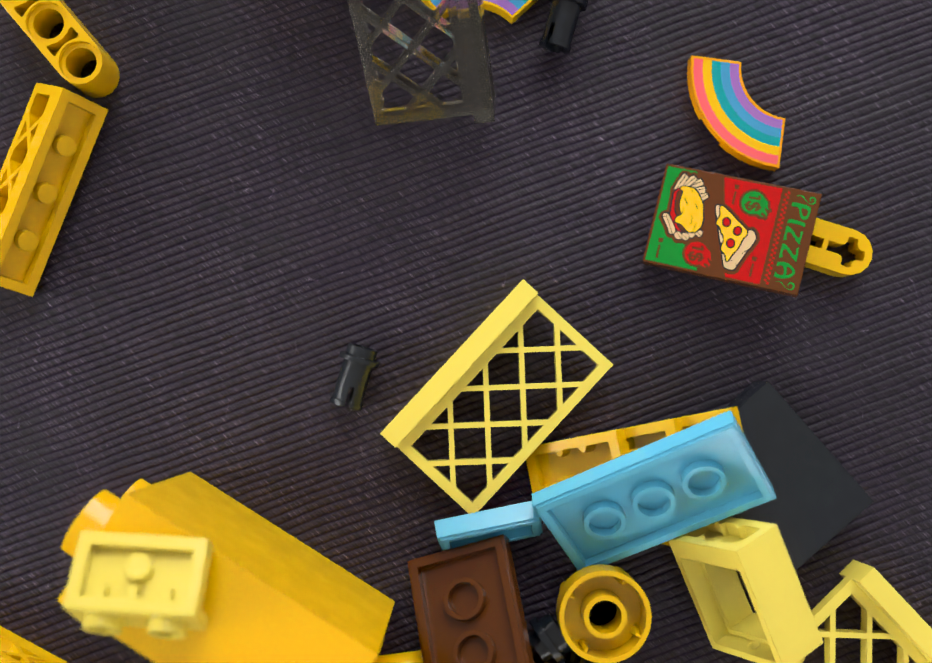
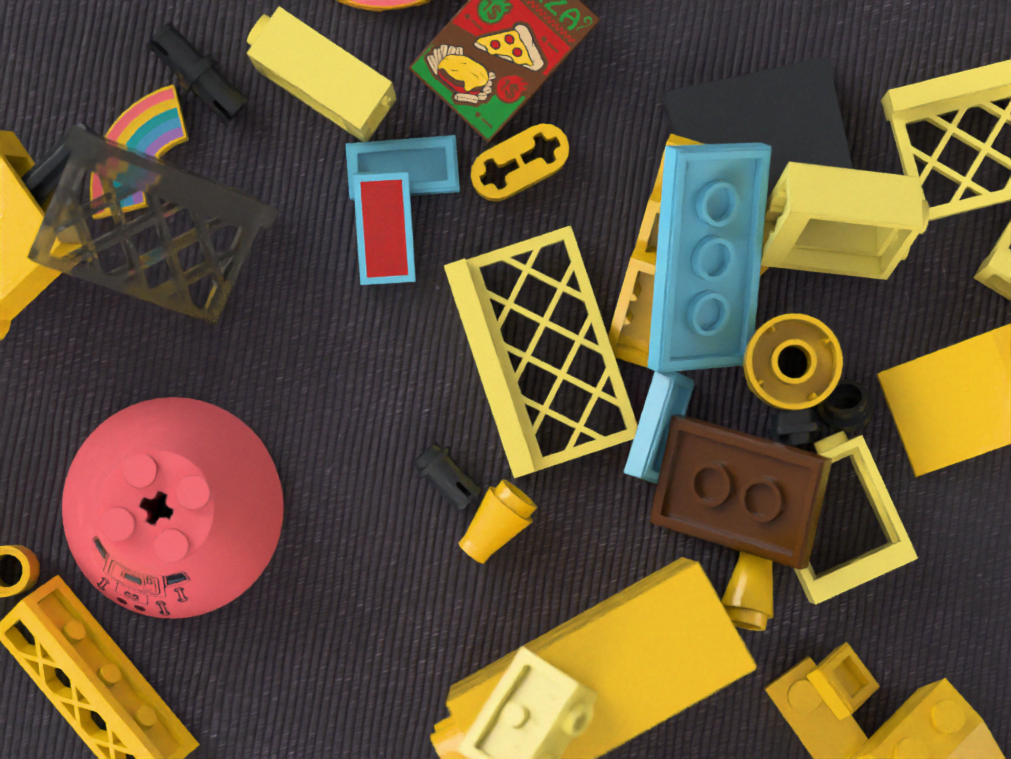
camera: 60 degrees left, 0 degrees up
none -> coral cone [62,397,284,619]
none -> light yellow window [246,7,397,142]
none -> medium azure tile [346,135,460,200]
none -> red tile [353,169,416,285]
none -> yellow cone [458,479,537,564]
none -> yellow beam [471,123,569,202]

